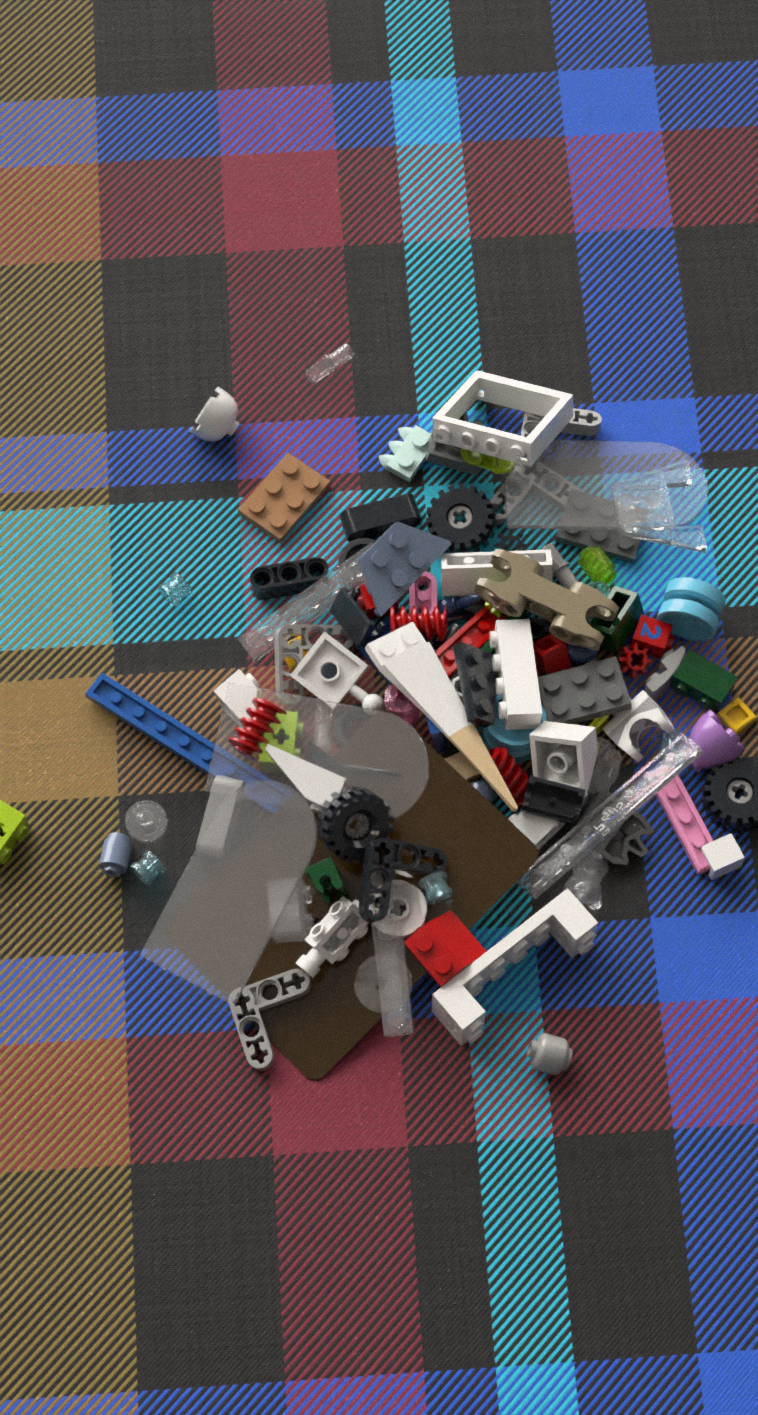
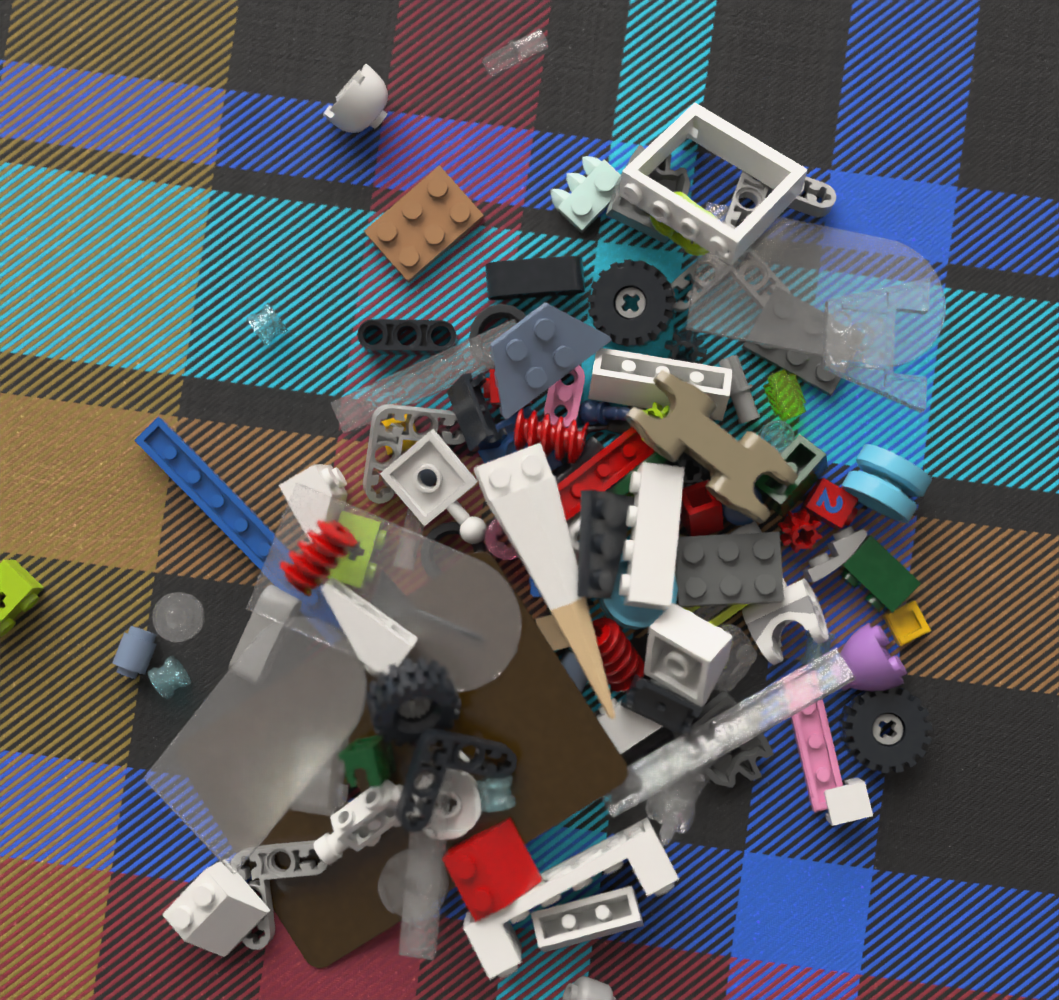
camera: 15 degrees right, 20 degrees up
none -> white slope [162,859,270,957]
none -> white brick [531,886,644,952]

